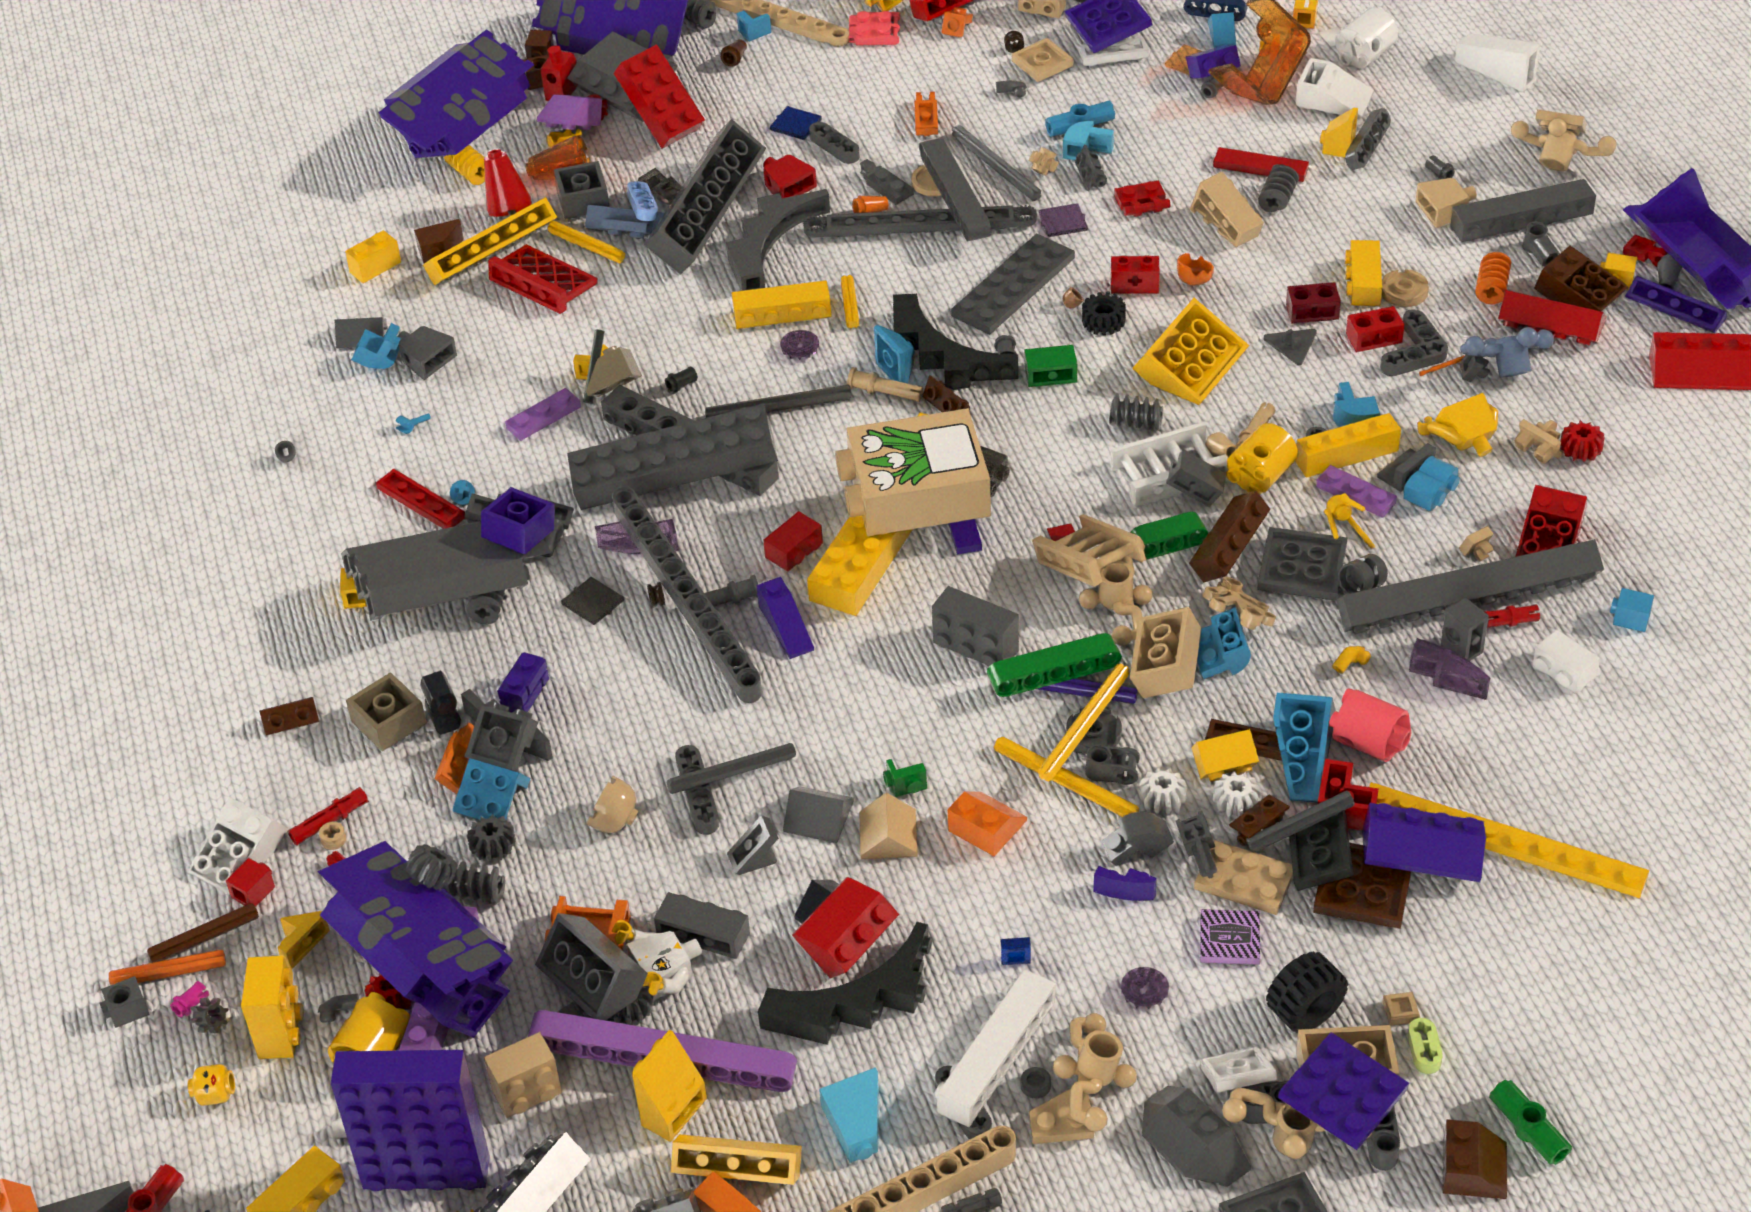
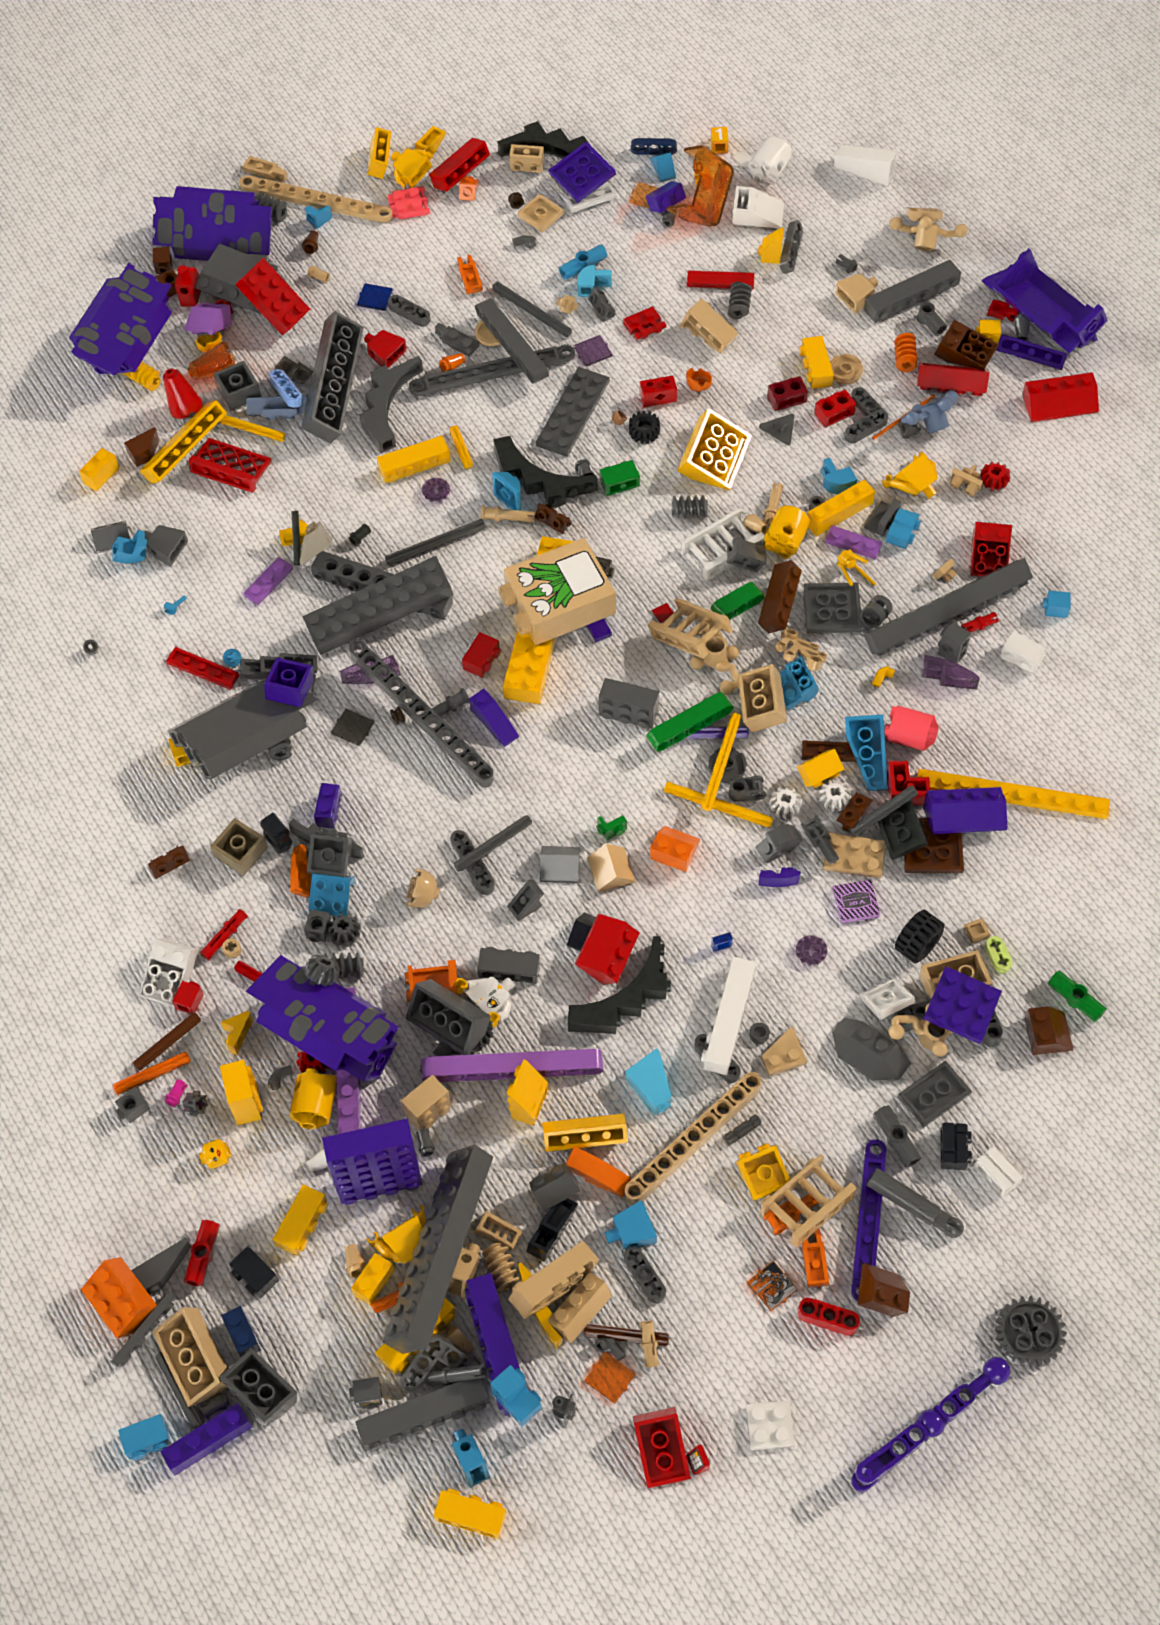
camera: 15 degrees left, 15 degrees up
tan wheel [1053,1013,1137,1132] -> none
none -> dark grey brick [304,909,331,942]
none -> tan pin [307,266,330,283]
none -> dark grey pin [416,1128,435,1157]

